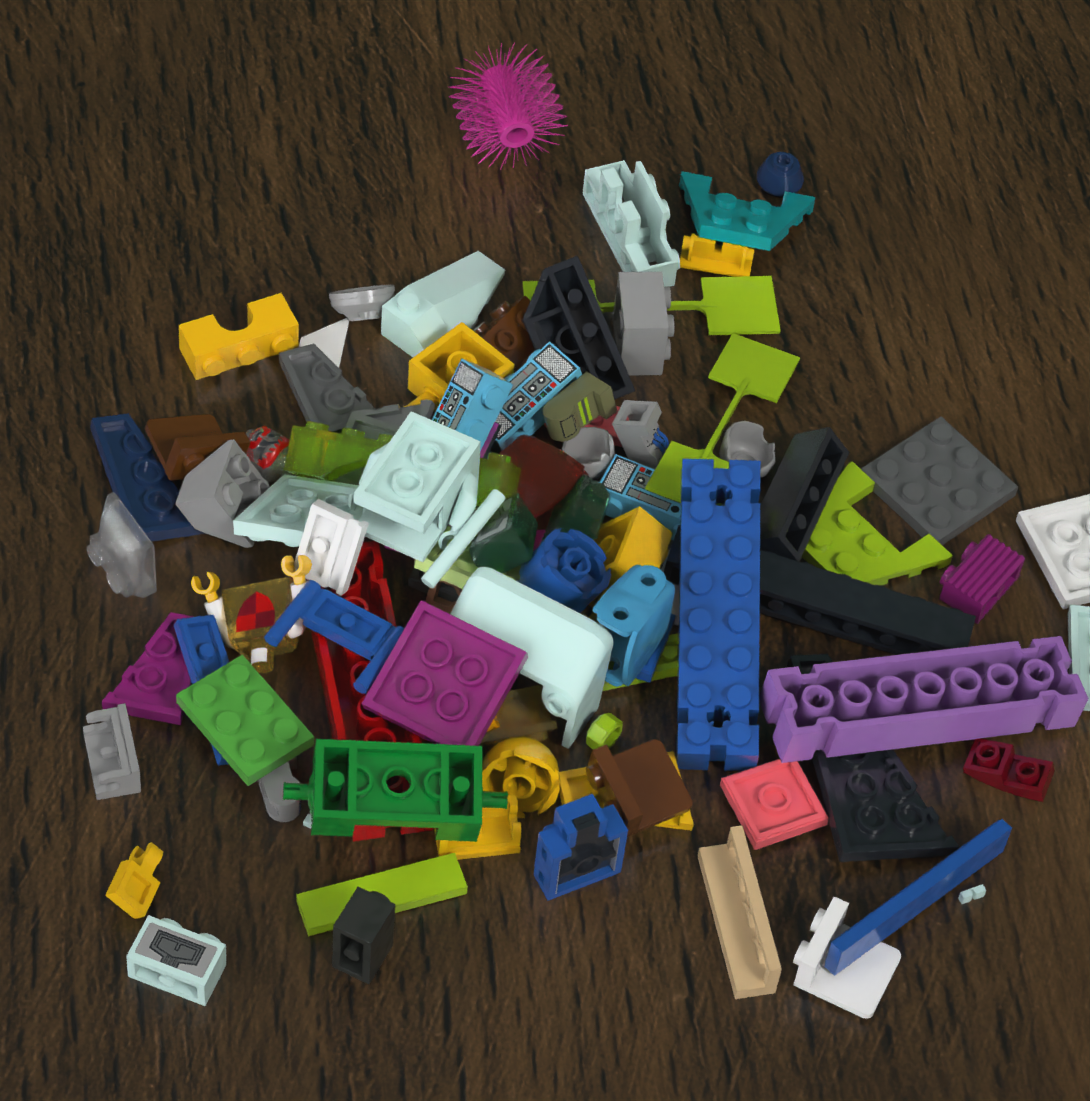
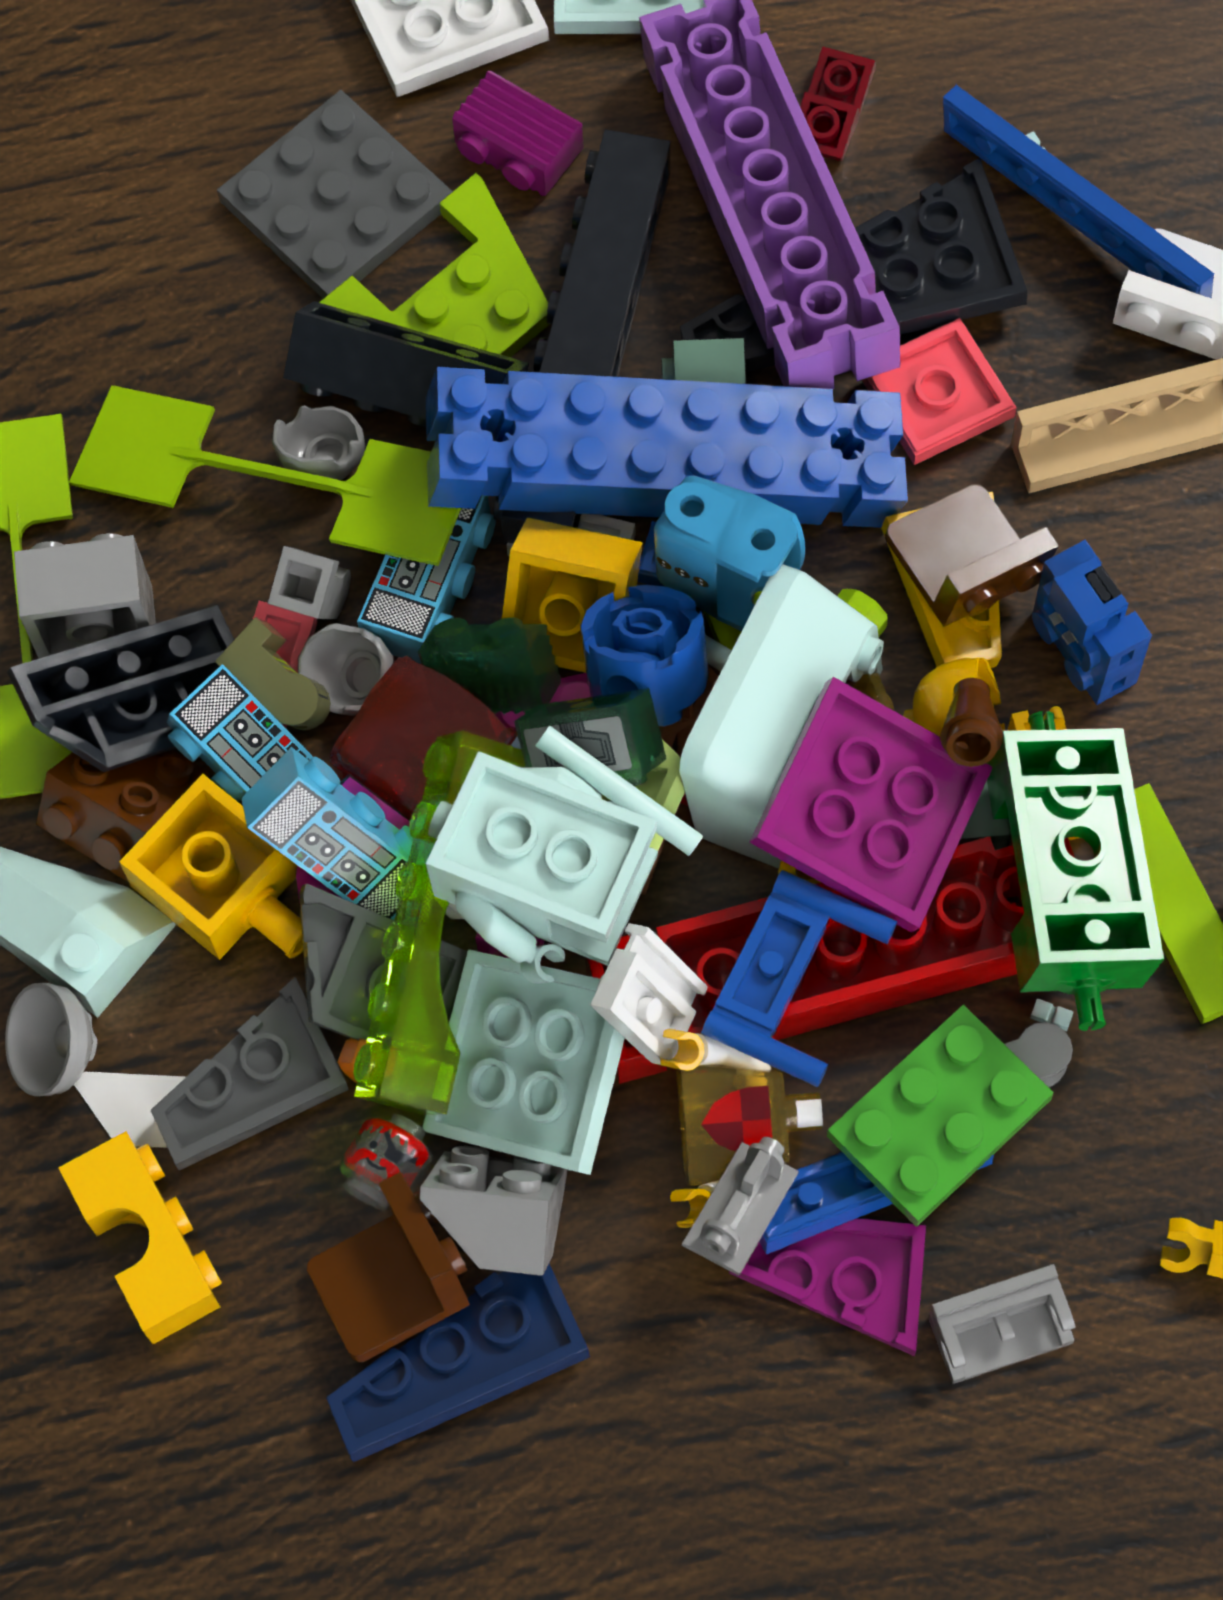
camera: 85 degrees left, 15 degrees up
clear slope [87,492,157,598] -> none
none -> sand green brick [661,338,746,384]
none -> light grey hinge [682,1137,799,1276]
none -> reddish brown cone [940,678,1003,767]

